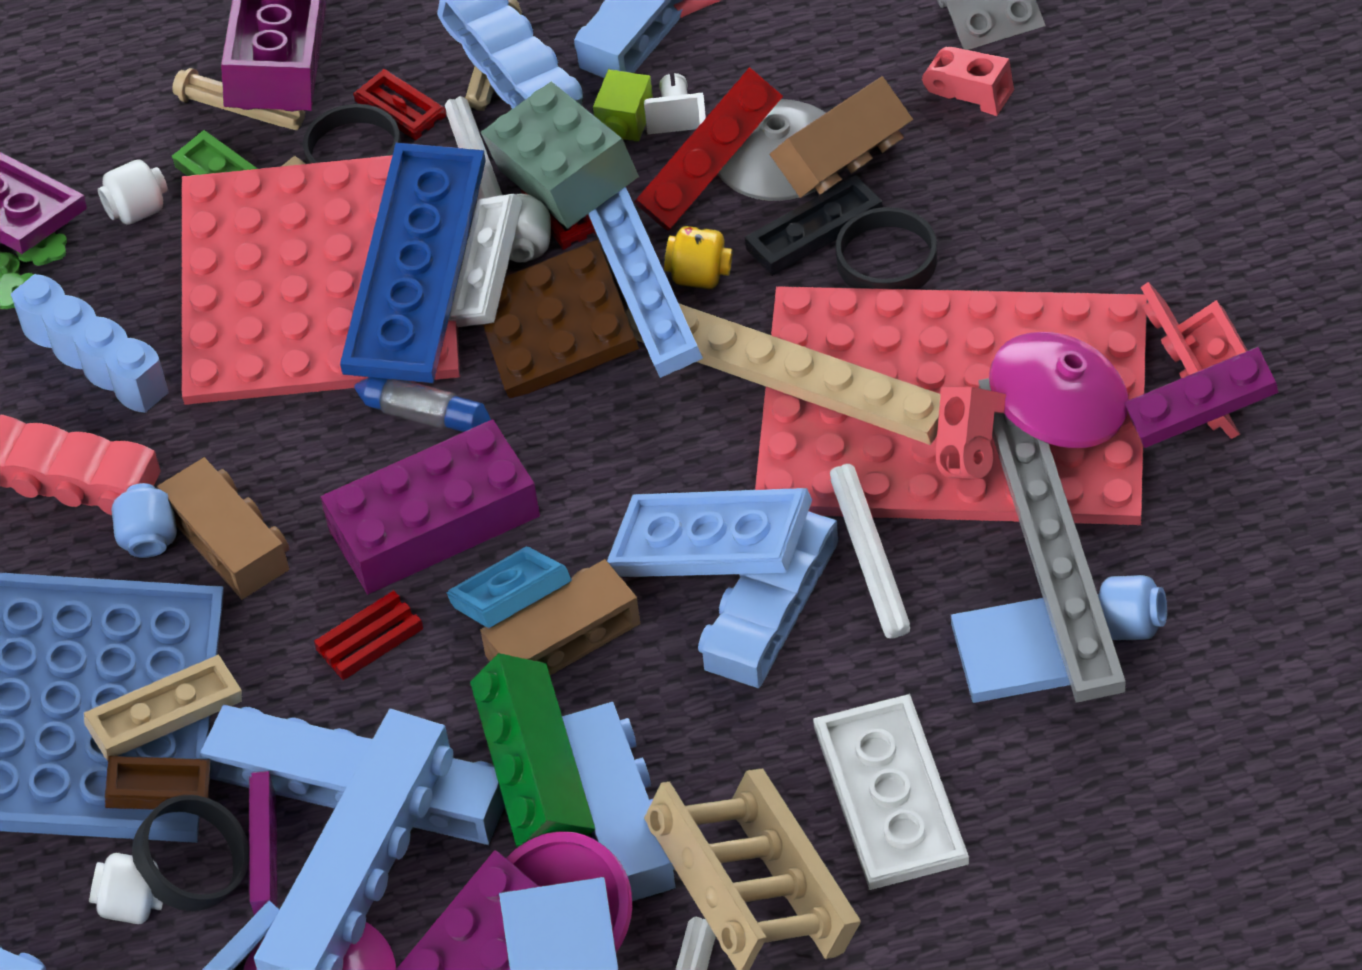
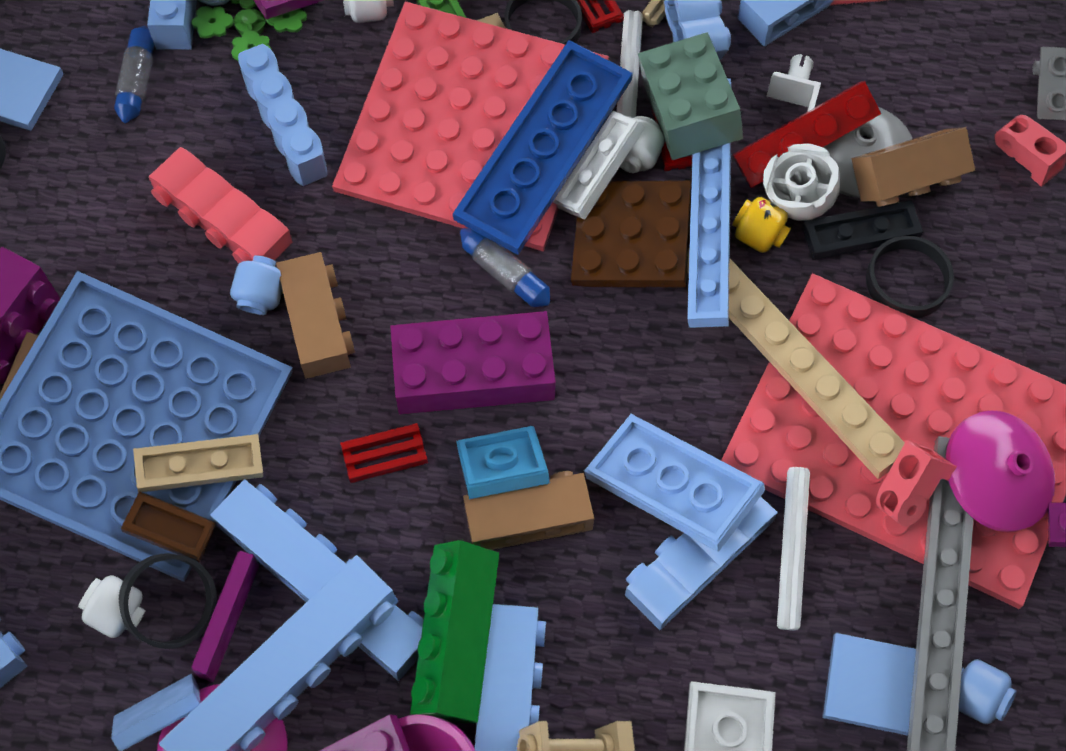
camera: 15 degrees right, 15 degrees up
lime brick [593,69,653,141] -> none
none -> white cylinder [763,144,840,221]

